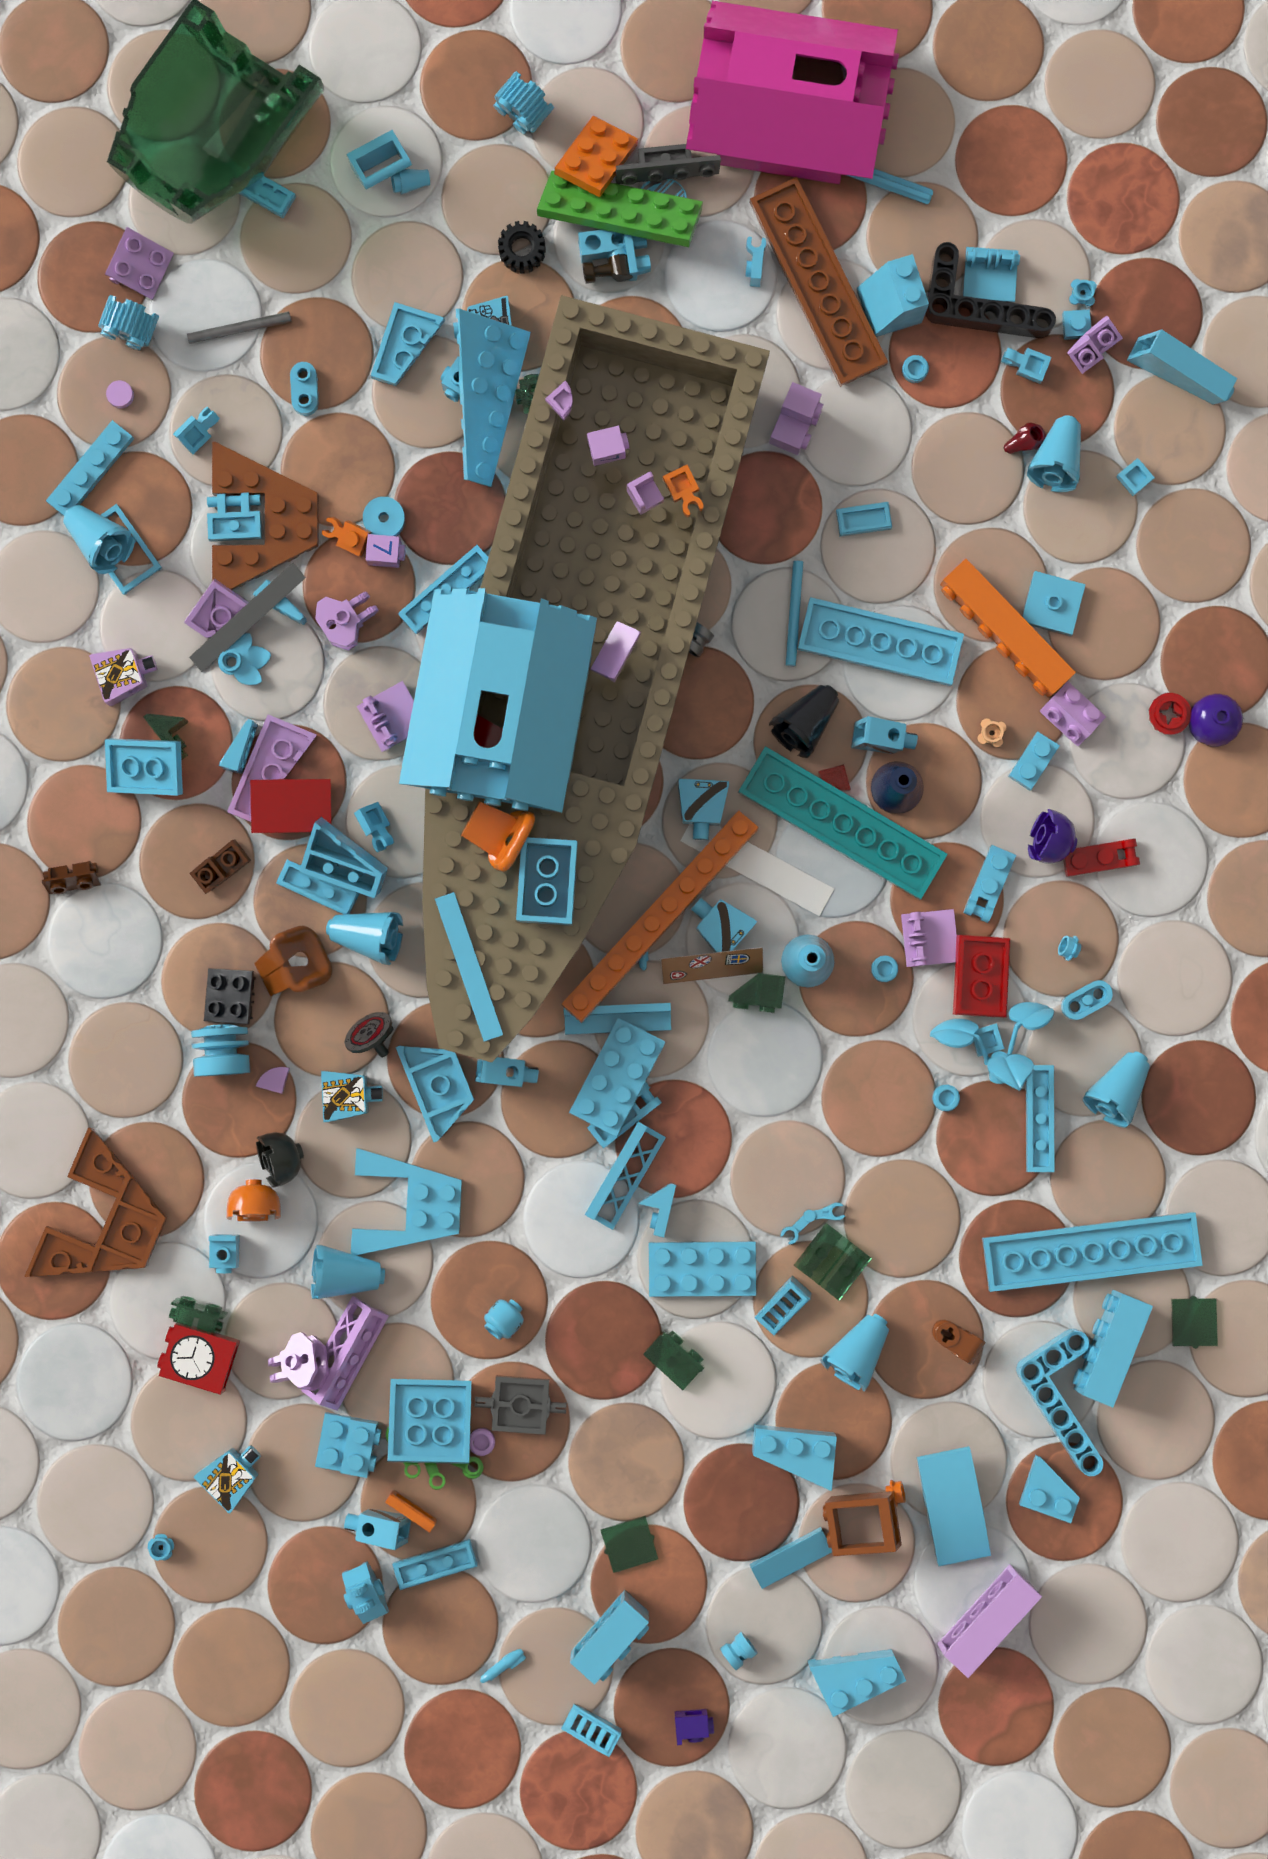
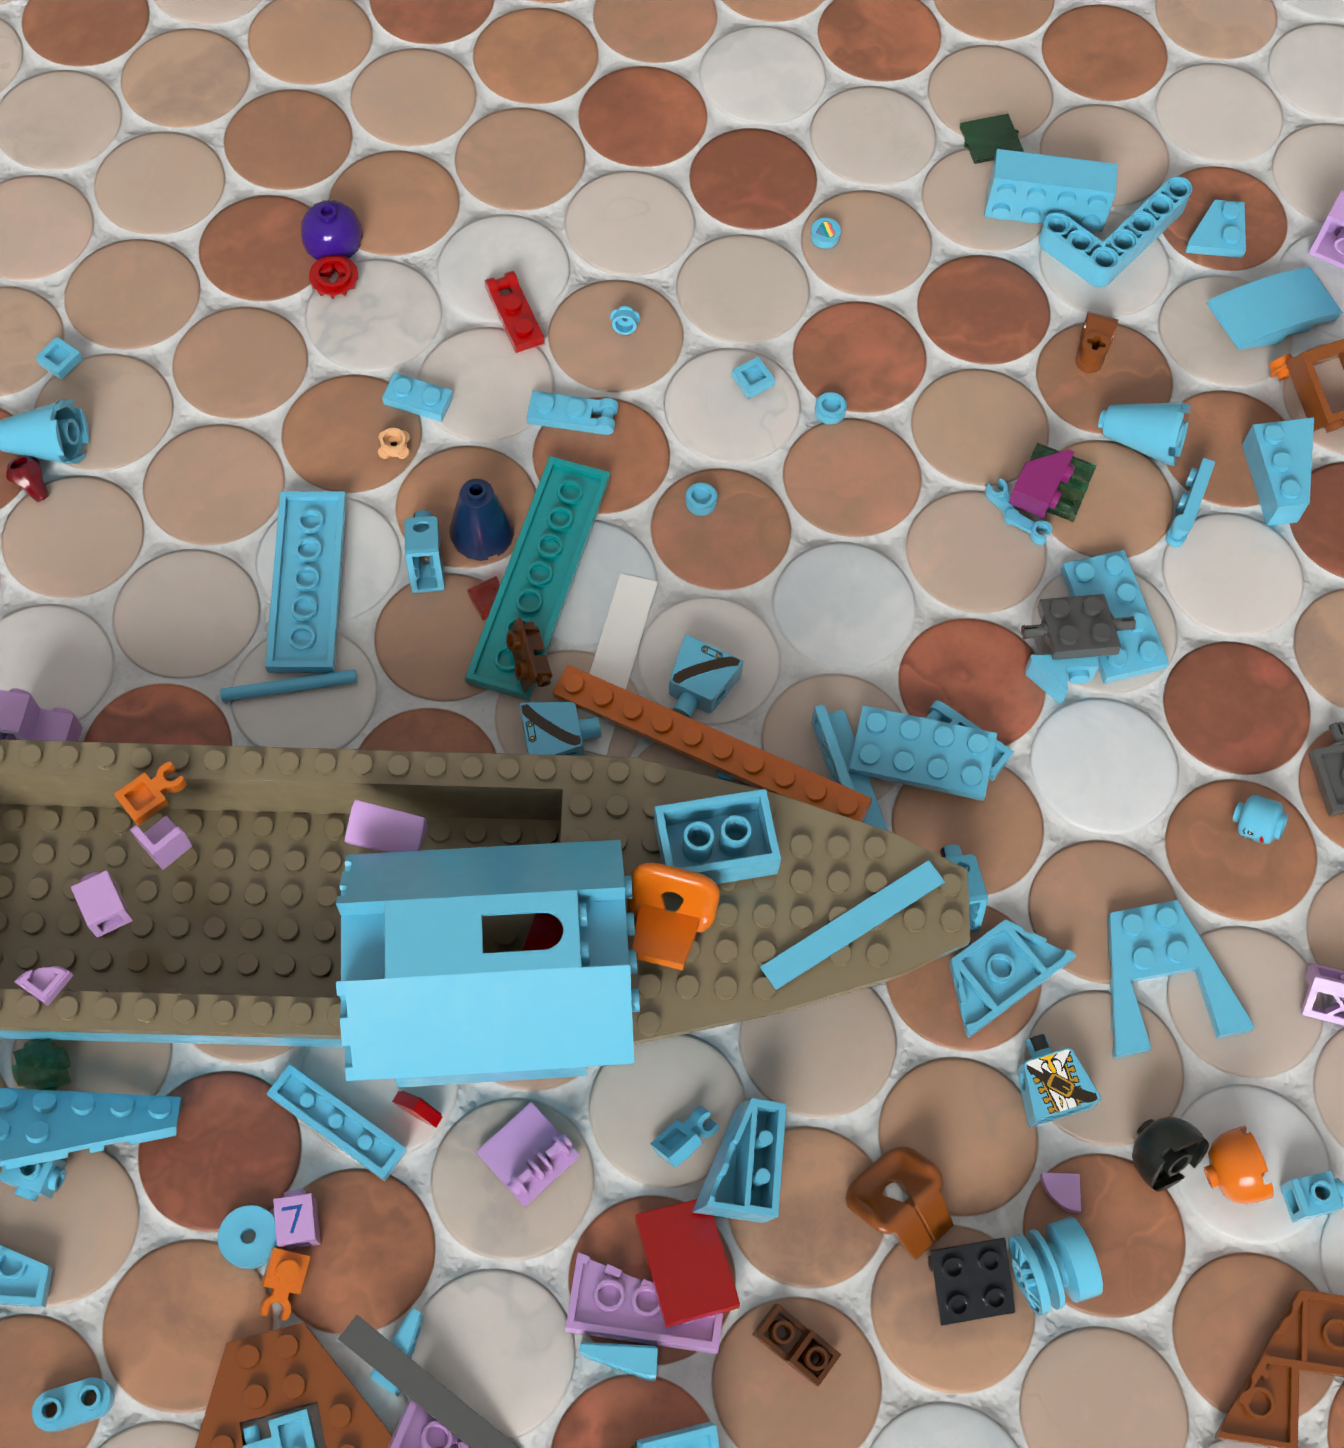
camera: 105 degrees left, 20 degrees down
medium azure plate [218,633,271,685] -> none
medium azure tile [276,859,360,914] -> none
medium azure cone [311,1245,385,1299] -> none
lavender hinge [315,592,379,651] -> none
medium azure cone [326,912,403,965] -> none
shield [344,1012,394,1058] -> none
medium azure fence [585,1121,666,1230] -> none
clear green bracket [643,1329,705,1390] -> none
medium nougat sticker [661,947,763,984] -> none
clear green slope [727,973,786,1013] -> none
medium azure slope [755,1276,811,1335] -> none
black cone [769,685,839,758] -> none
medium azure cone [781,935,834,988] -> none
medium azure tile [836,502,892,537] -> none
lavender hinge [901,909,957,967] -> none
medium azure plant [930,1002,1054,1091] -> none
orange brick [940,559,1076,698] -> none
red tile [953,935,1010,1018] -> none
medium azure plate [982,1212,1203,1292] -> none
medium azure plate [1022,571,1086,636] -> none
medium azure plate [1026,1065,1055,1172] -> none
dark purple cylinder [1028,809,1078,864] -> none
lavender bracket [1040,681,1106,746] -> none
medium azure plate [1061,980,1113,1020] -> none
medium azure cone [1083,1051,1150,1128] -> none
none -> reddish brown hinge [506,617,553,693]
none -> medium azure tile [810,218,841,249]
none -> magenta slope [1008,449,1075,518]
none -> dark grey plate [1021,594,1136,660]
none -> medium azure plate [1165,458,1215,547]

